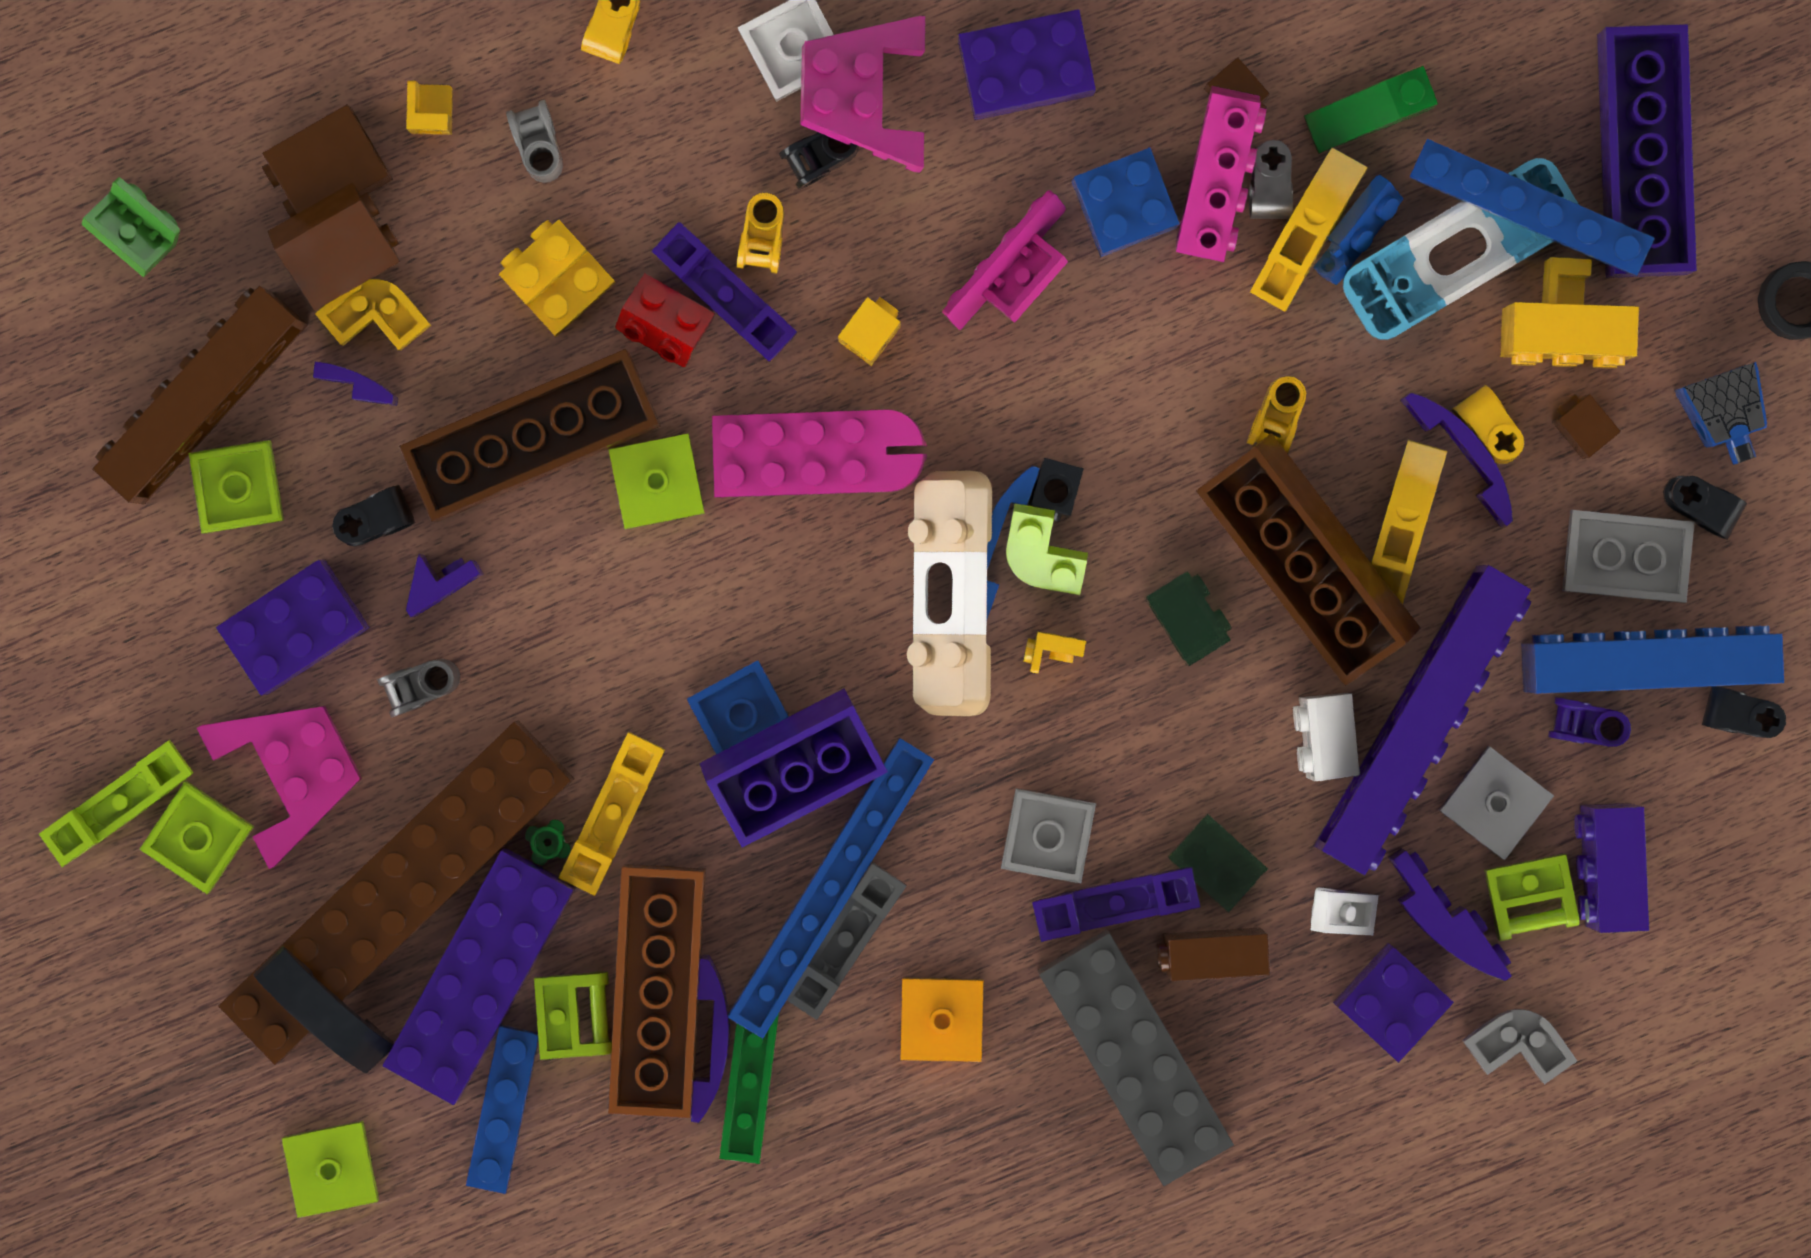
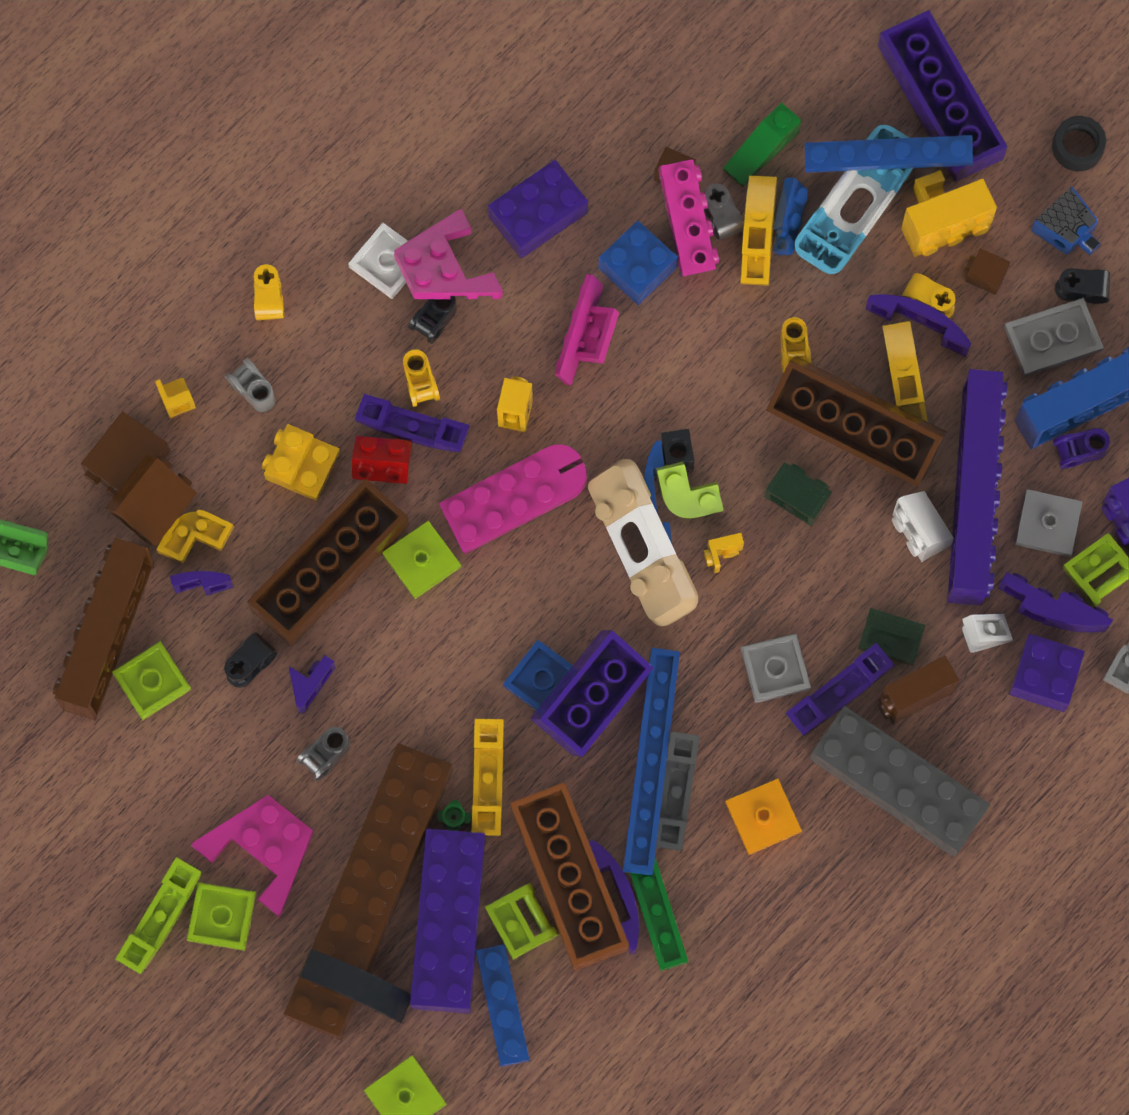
camera: 25 degrees left, 15 degrees down
dark purple brick [216,559,370,696] -> none

